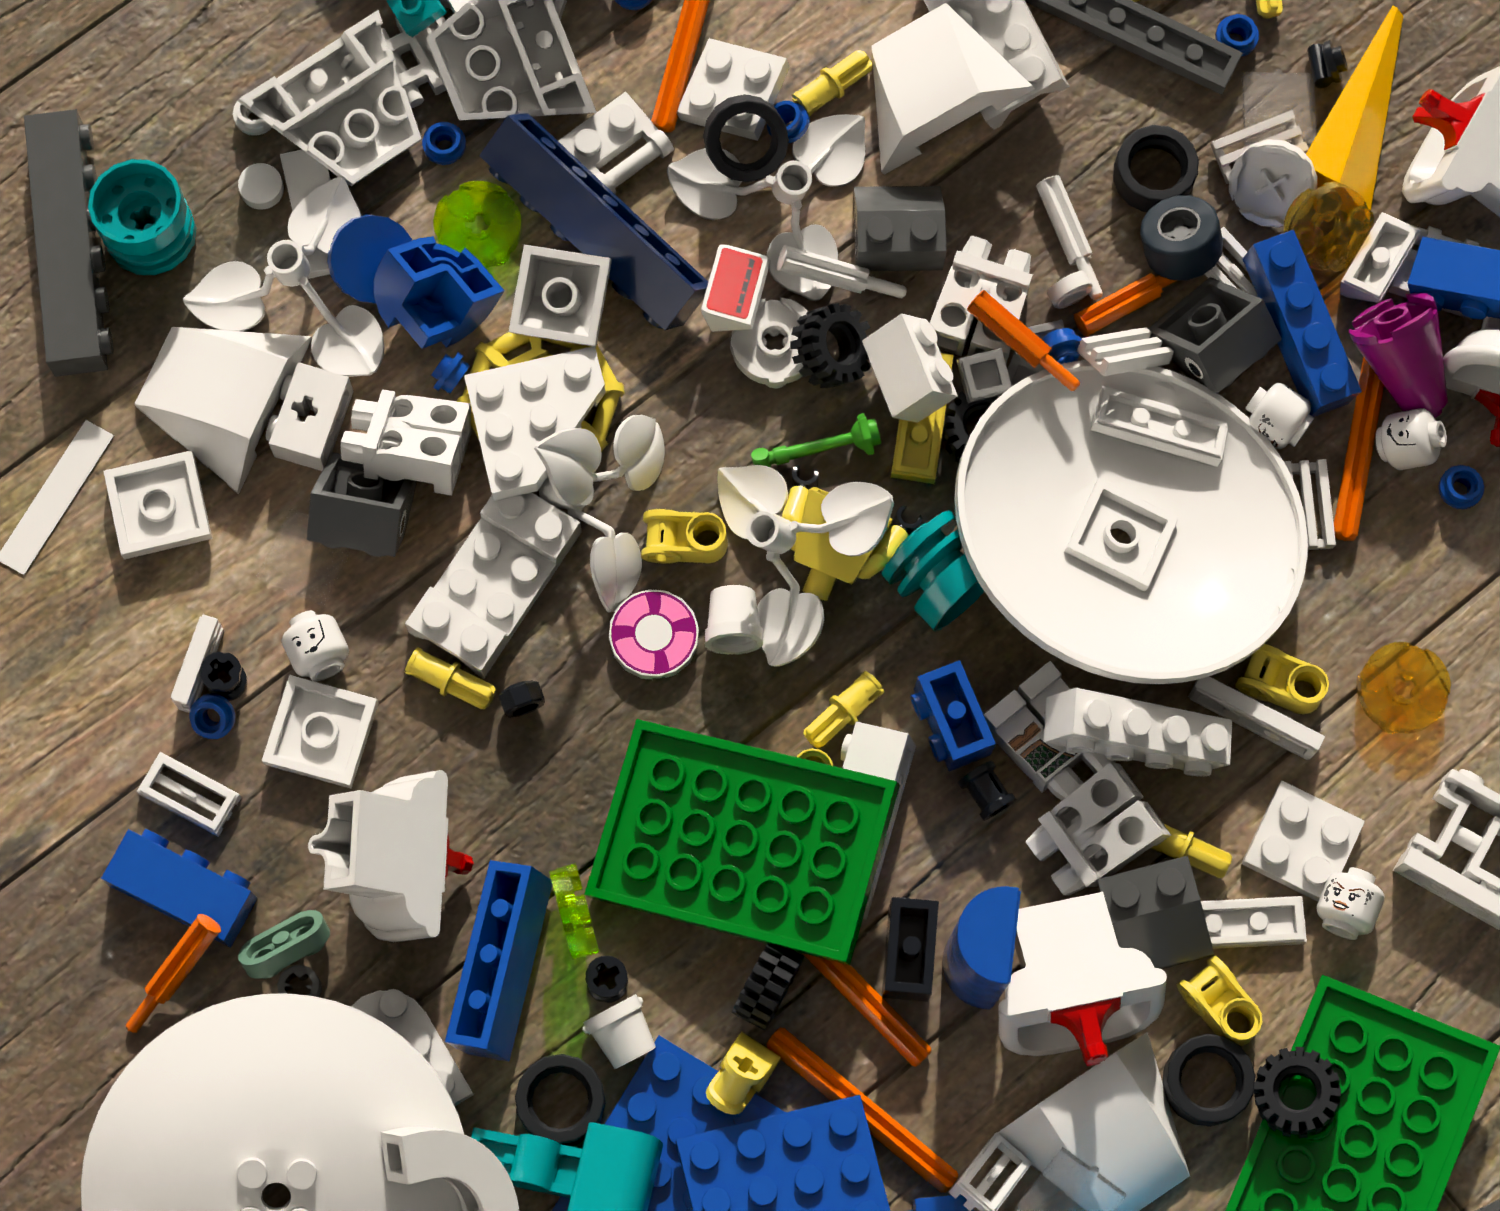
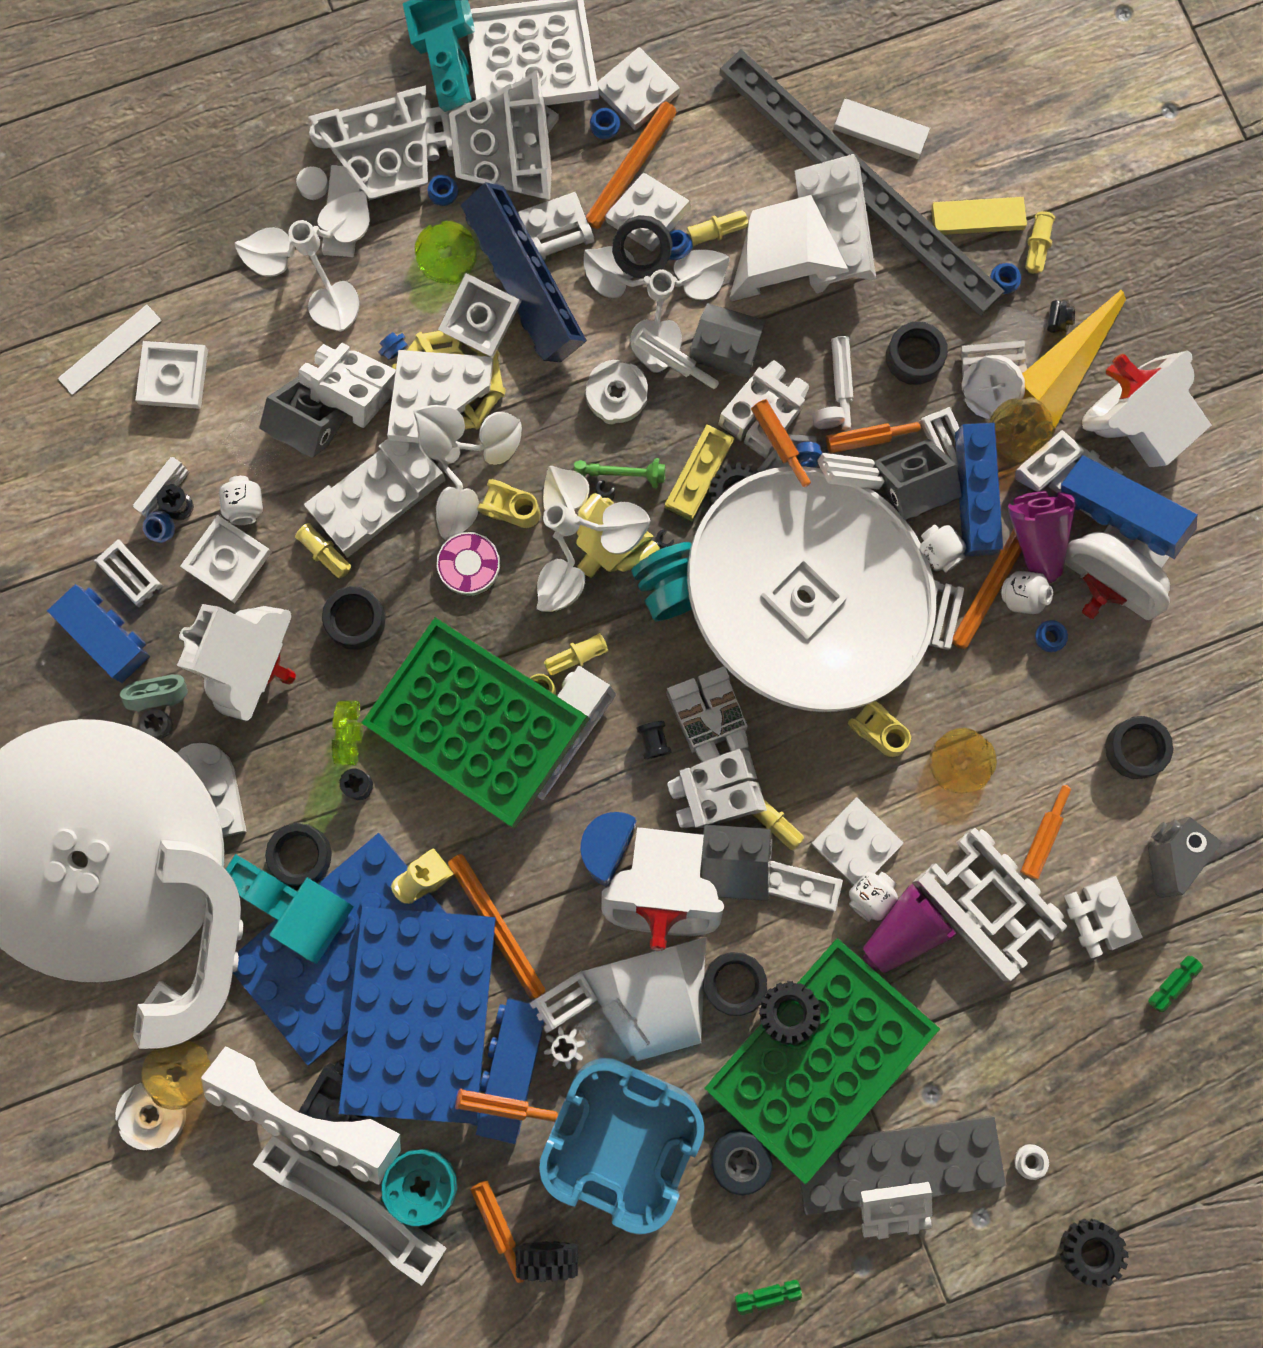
camera: 20 degrees right, 5 degrees up
dark grey brick [24,109,114,377] -> none
teal wheel [88,159,197,275] -> none
orange axle [126,914,221,1033] -> none
white wedge [135,327,312,495] -> none
white brick [266,362,354,471] -> none
blue tile [327,214,413,303] -> none
blue brick [374,236,504,349] -> none
blue brick [445,860,553,1061] -> none
black tile [499,680,545,718] -> none
white piece [582,994,656,1069] -> none
slope [701,245,771,332] -> none
white piece [705,585,763,654] -> none
black tyre [732,943,805,1031] -> none
black tyre [790,303,872,388] -> none
orange axle [802,953,932,1067] -> none
white piece [862,313,958,423] -> none
black brick [882,897,939,1002] -> none
blue brick [910,660,996,772] -> none
light grey tile [957,348,1012,404] -> none
white brick [1044,688,1232,776] -> none
white tile [1090,386,1229,467] -> none
black wheel [1140,195,1223,280] -> none
light yellow piece [1177,956,1263,1047] -> none
white tile [1188,677,1325,760] -> none
none -> black tyre [322,586,386,650]
none -> magenta cone [862,883,957,973]

